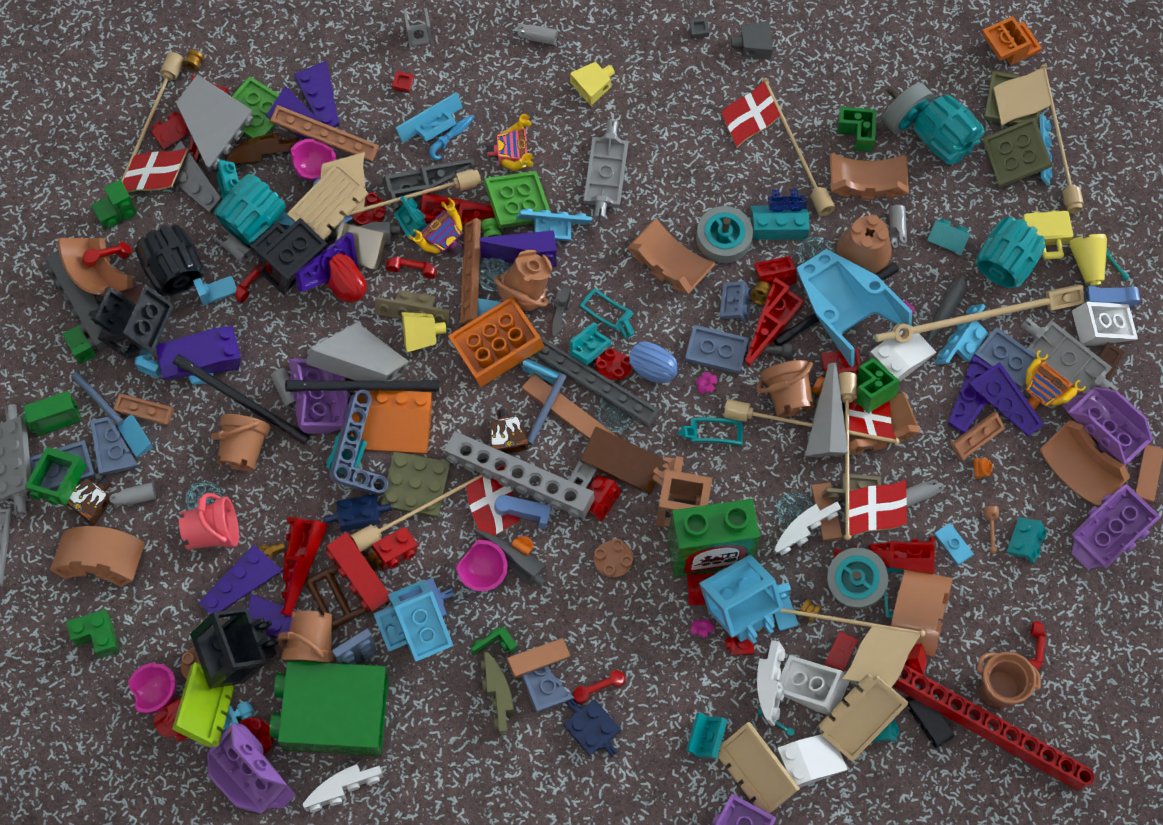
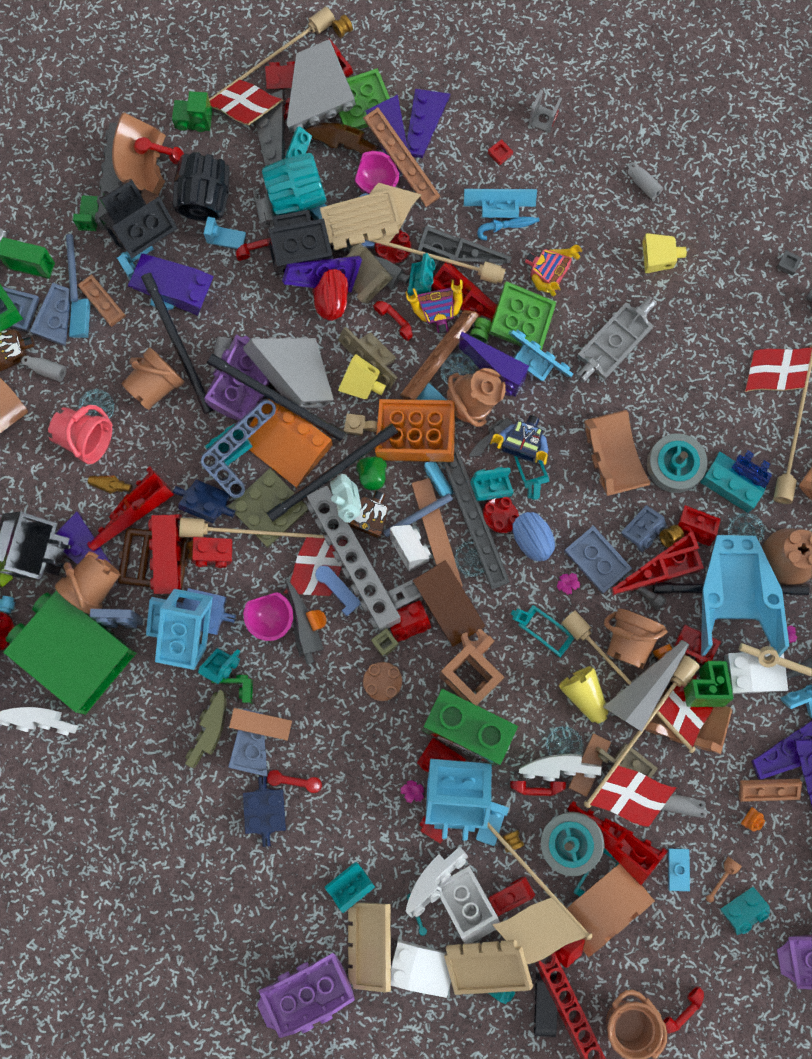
camera: 35 degrees right, 10 degrees up
dark purple wing [199,544,283,614] -> none
none -> teal bracket [198,648,241,684]
none -> black piece [266,423,398,522]
none -> light aqua piece [330,474,361,523]
none -> tan plate [344,413,377,436]
none -> green hair [356,456,387,491]
none -> olive brick [371,628,399,658]
none -> white slope [390,525,431,572]
none -> torso [490,415,548,465]
none -> red bar [510,781,566,796]
none -> light yellow cone [559,666,609,724]

